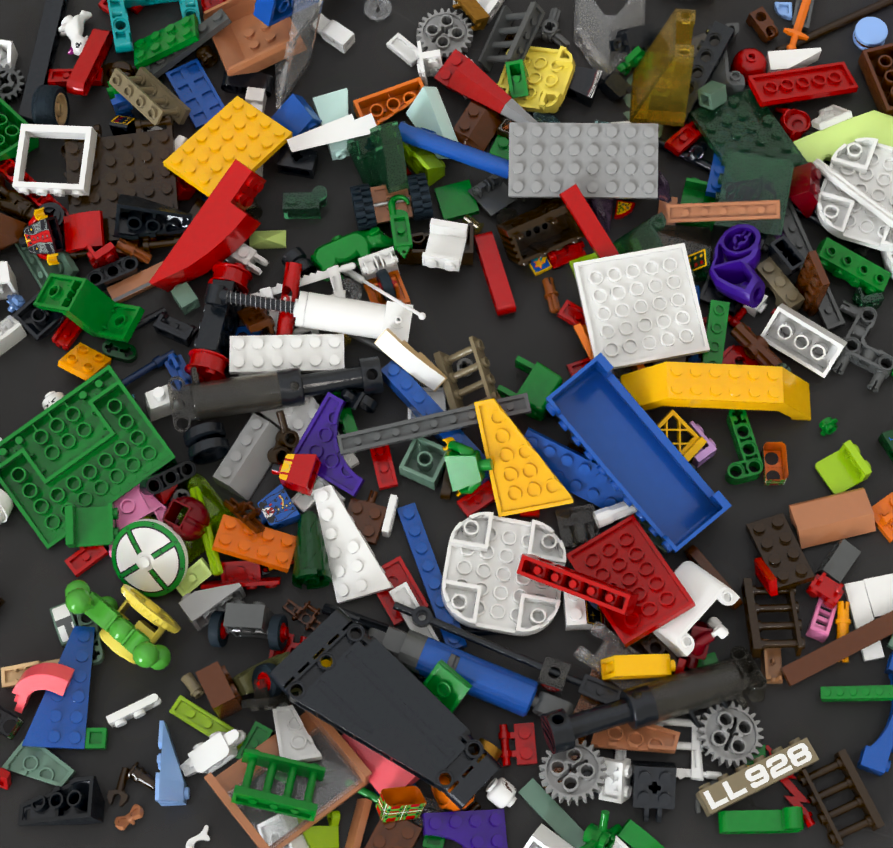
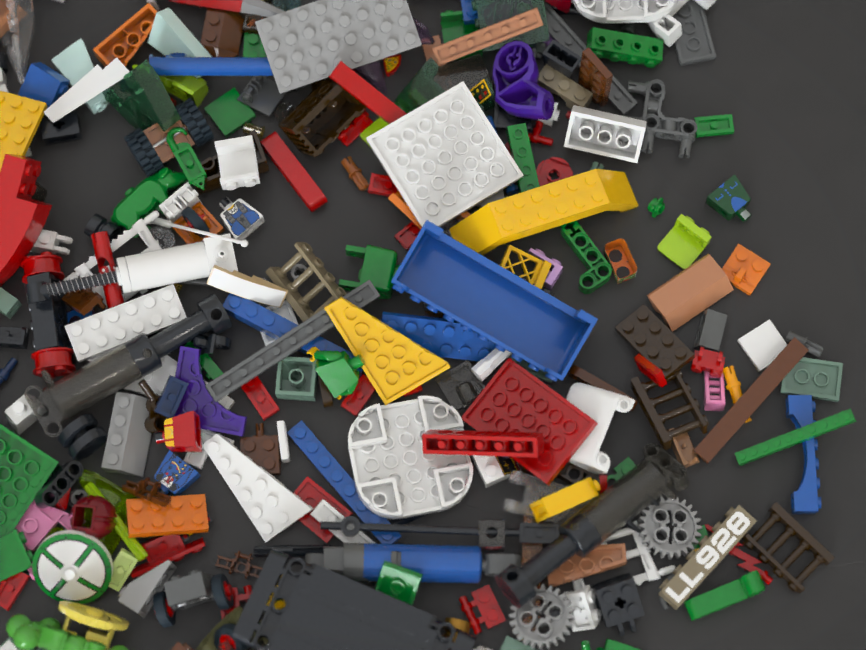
camera: 20 degrees left, 5 degrees up
blue hinge [164,353,197,394] -> none
yellowish green slope [249,230,286,249] -> none
clear green hinge [282,185,328,219] -> none
dark green cone [292,511,332,590] -> none
tile [528,257,552,277] -> none
dark red torso [685,617,729,669] -> none
reddish brown piece [730,322,782,366] -> none
white tile [843,580,885,662] -> none
clear green bracket [852,287,884,309] -> none
none -> dark blue plate [154,375,189,418]
none -> torso [219,197,265,244]

